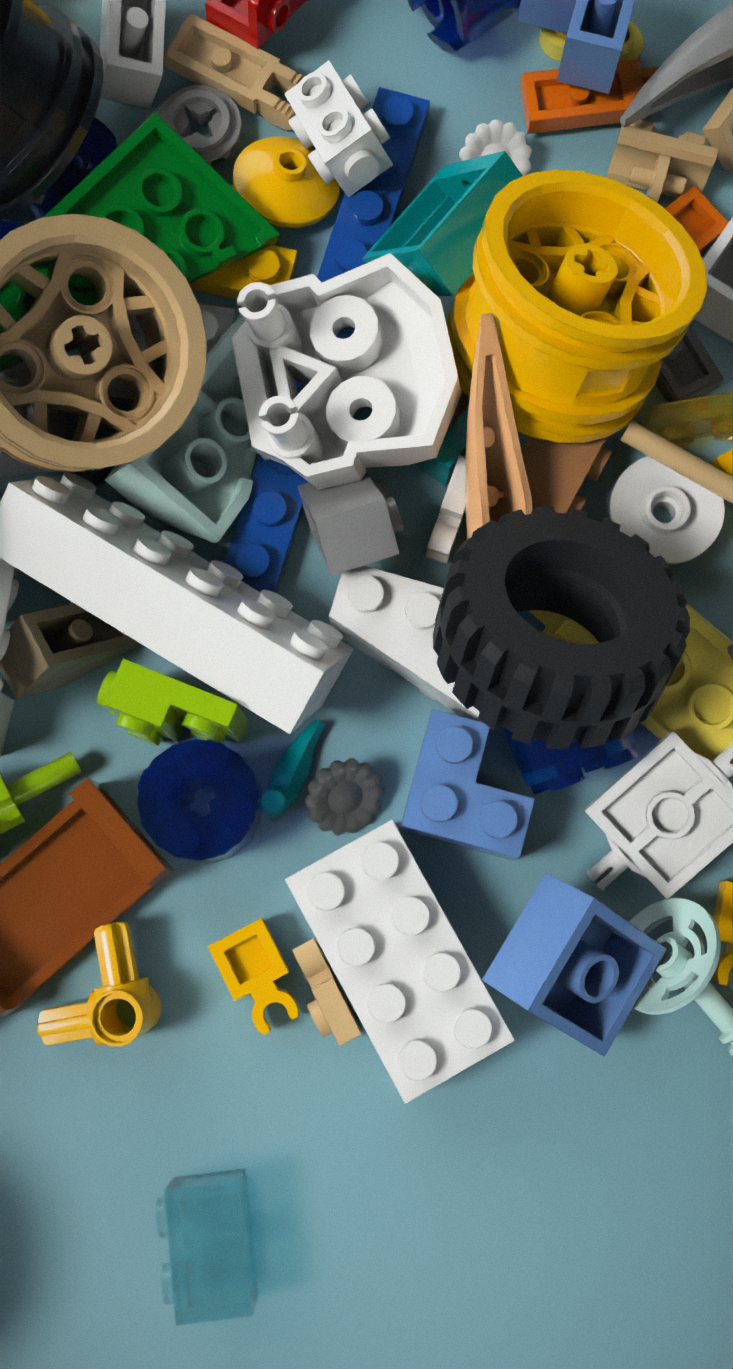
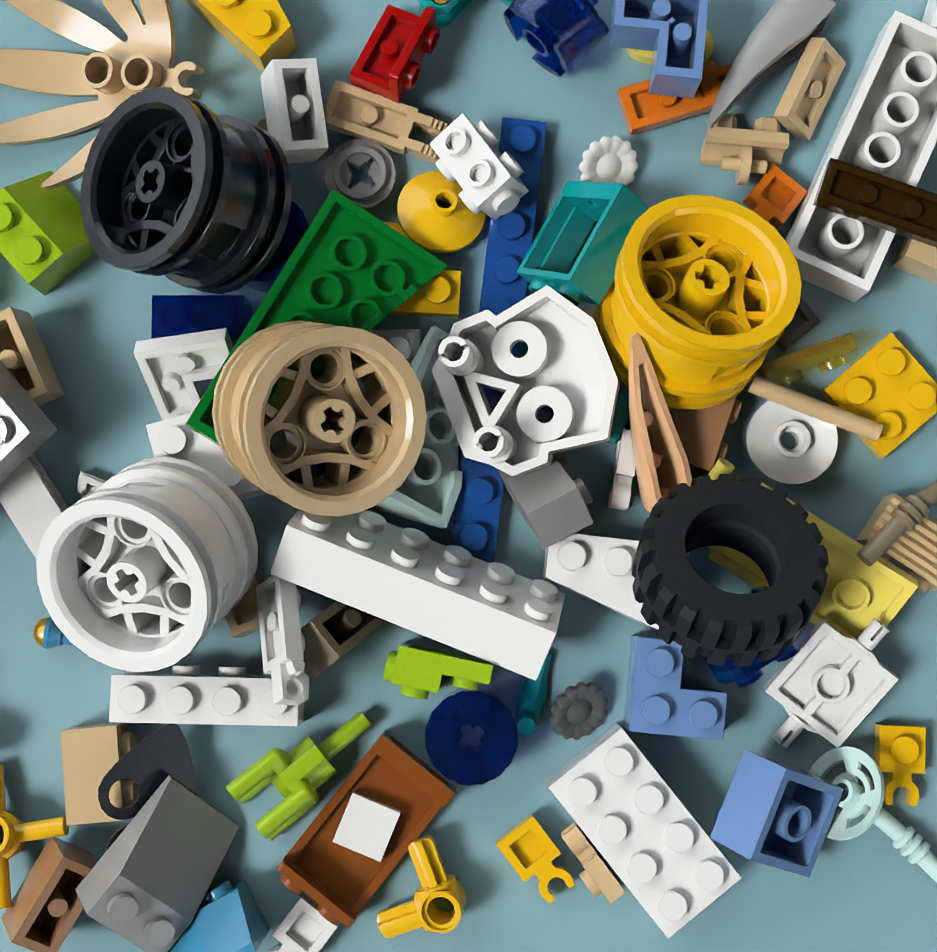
camera: 10 degrees left, 5 degrees up
none -> white piece [332,791,401,862]

